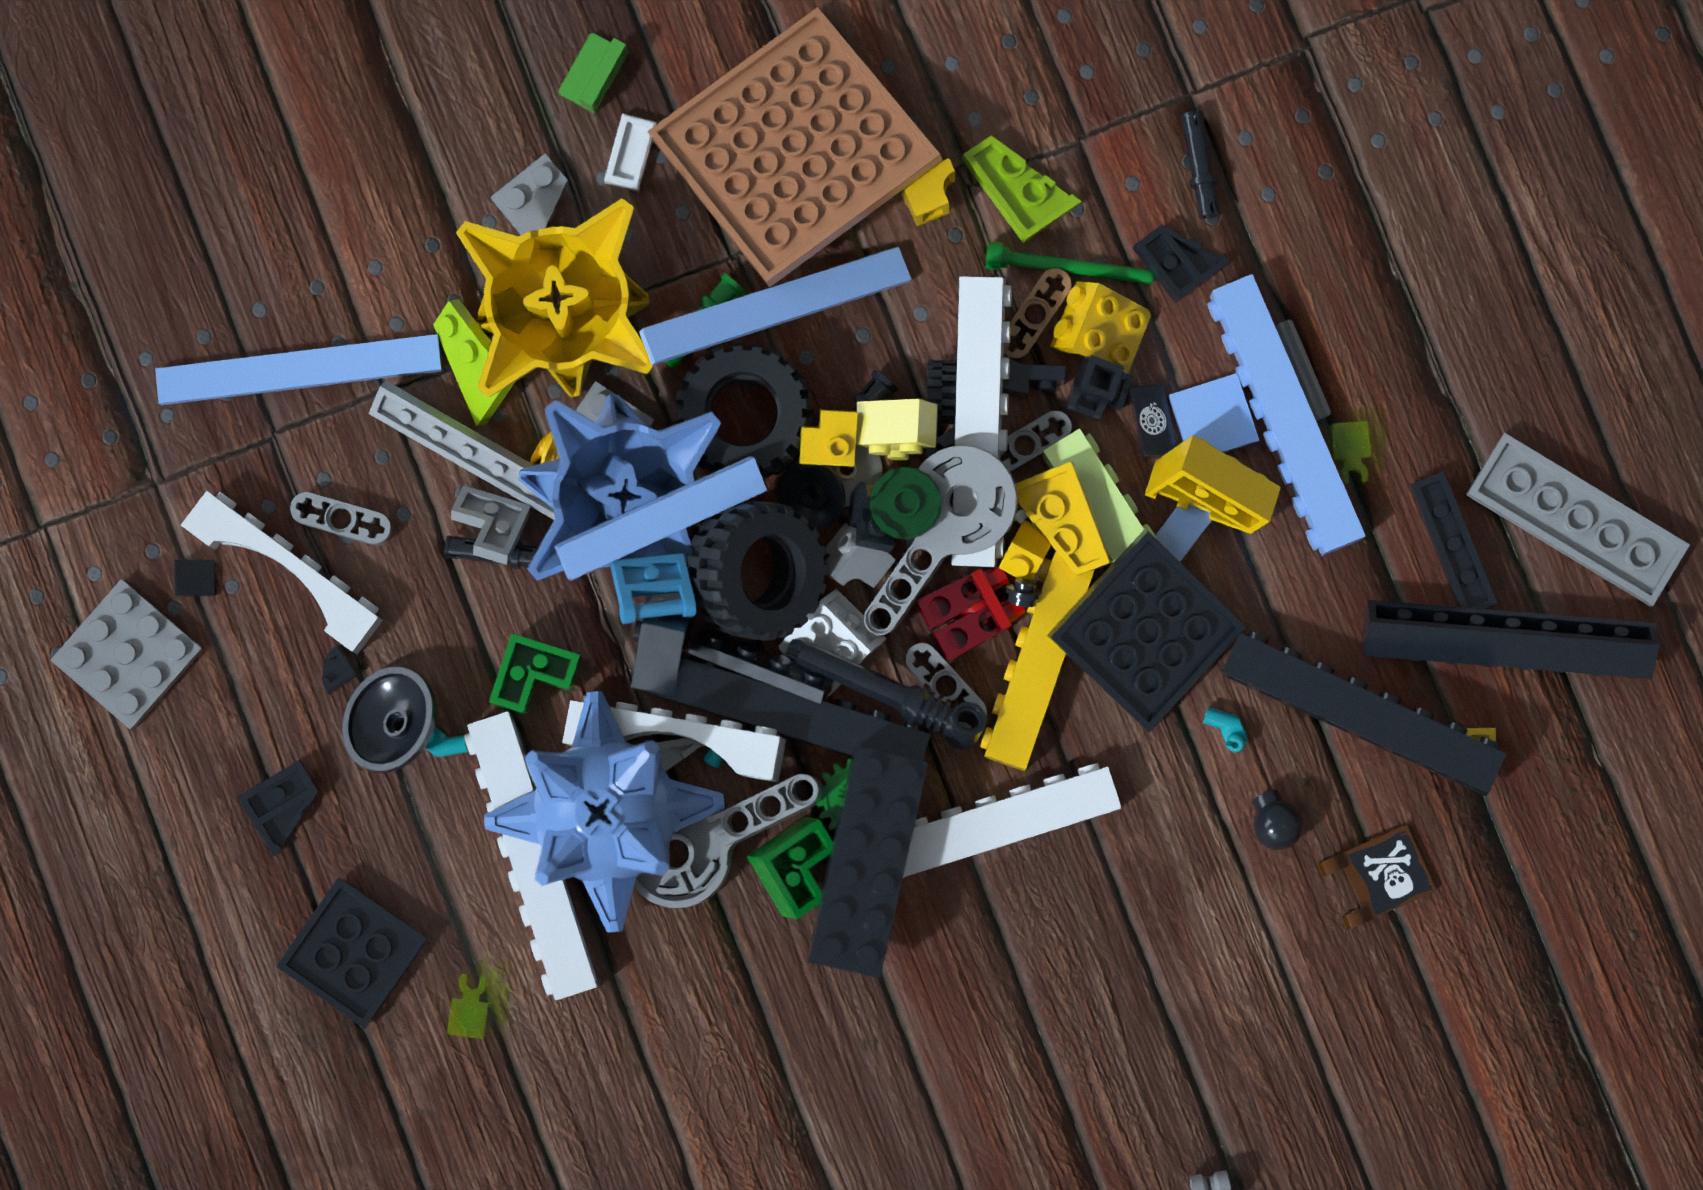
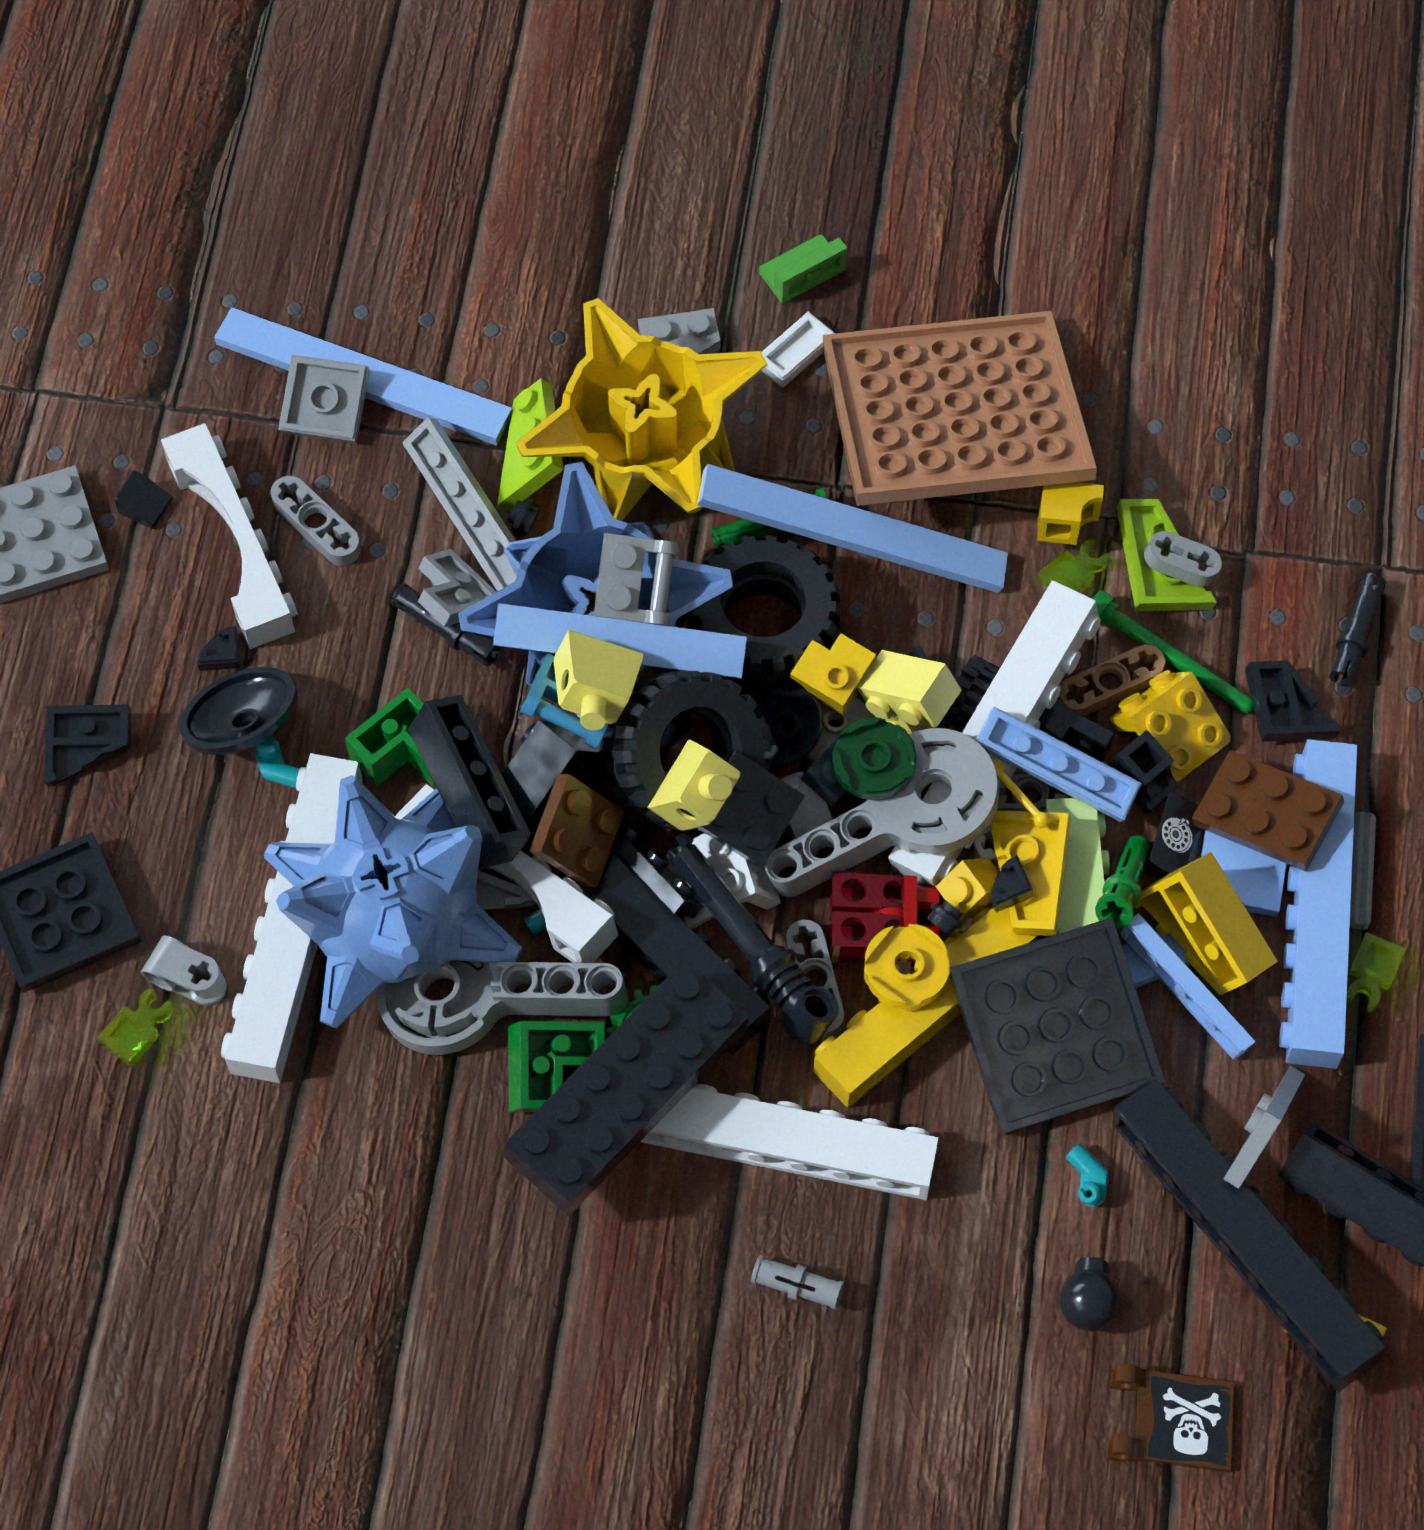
camera: 25 degrees right, 20 degrees down
none -> light grey piece [141,935,227,1006]
none -> light grey plate [278,355,370,444]
none -> black brick [408,695,531,869]
none -> black plate [507,496,541,535]
none -> reddish brown plate [530,774,625,888]
none -> light yellow torso [553,630,643,731]
none -> light grey plate [593,533,679,626]
none -> light yellow torso [647,740,741,831]
none -> black plate [696,750,805,868]
none -> light grey pin [751,1256,844,1309]
none -> yellow plate [864,924,950,1012]
none -> light blue tile [976,706,1142,822]
none -> black tile [991,855,1035,913]
none -> yellow hinge [992,760,1051,828]
none -> clear neon green plate [1037,539,1110,593]
none -> green pin [1095,835,1152,928]
none -> light blue tile [1120,913,1255,1060]
none -> light grey beam [1144,531,1222,587]
none -> reddish brown plate [1192,750,1344,871]
none -> light grey wing [1224,1066,1305,1189]

